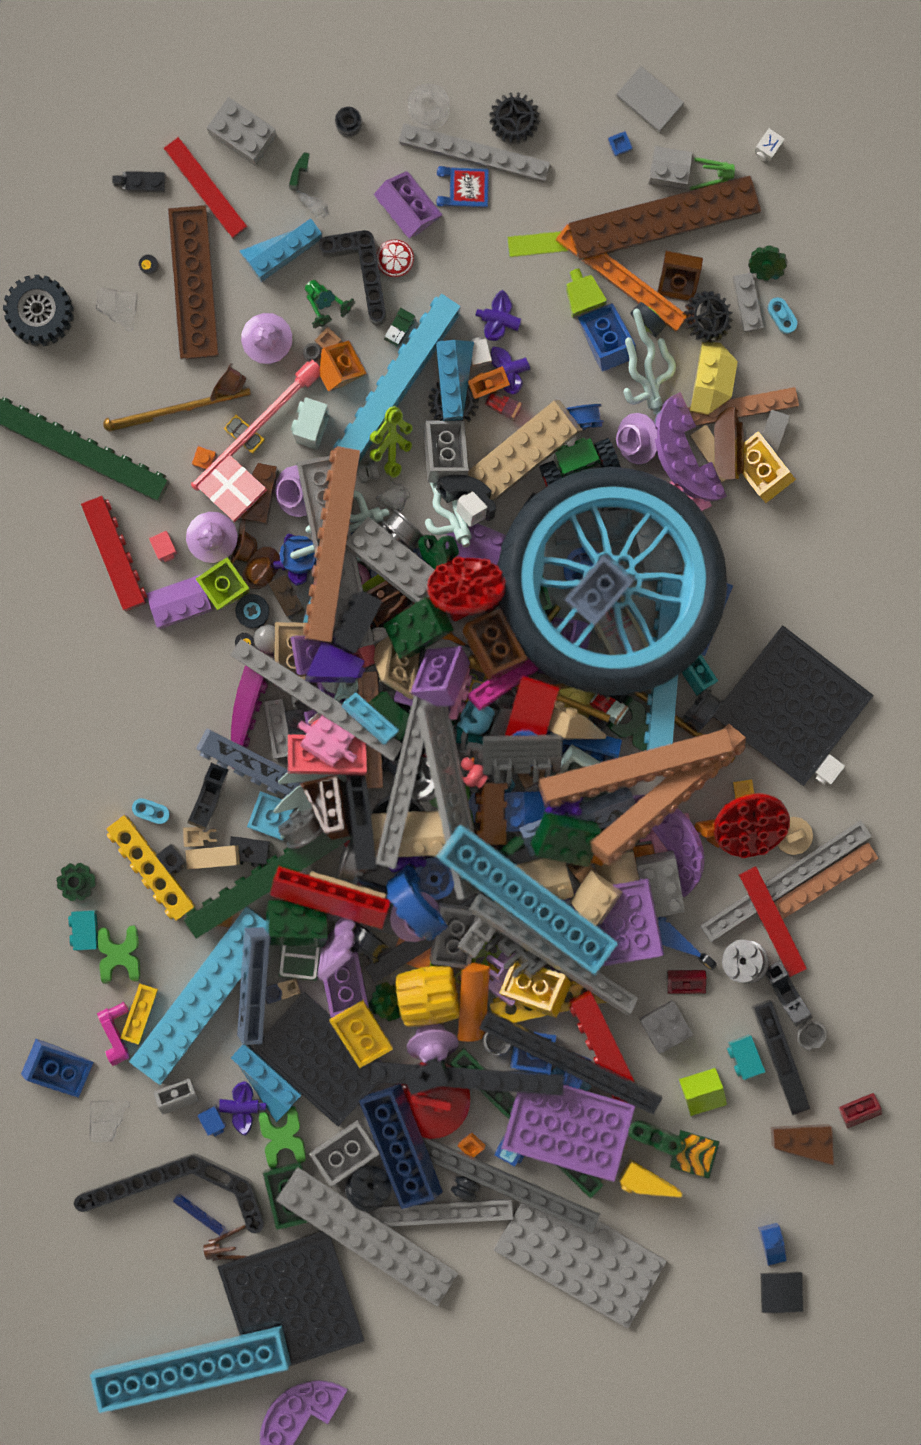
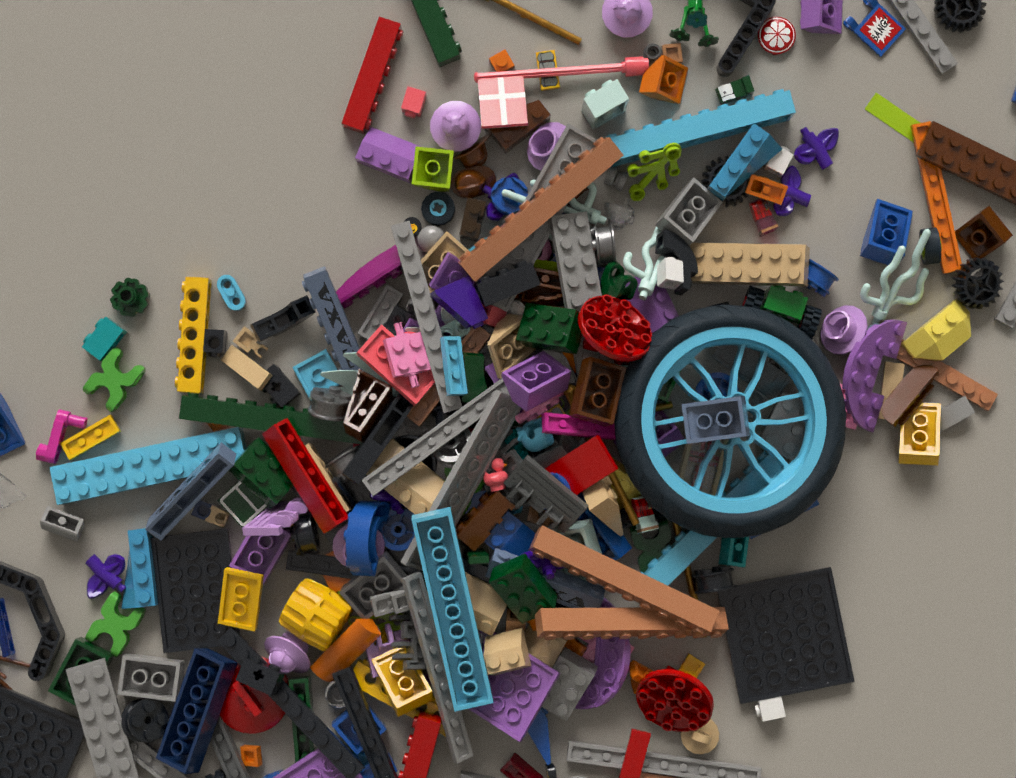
camera: 45 degrees right, 0 degrees up
blue brick [197,1105,227,1137] -> none
reddish brown piece [210,363,246,401] -> none
dark green plant [369,982,401,1022] -> none
lime torso [566,268,607,318] -> none

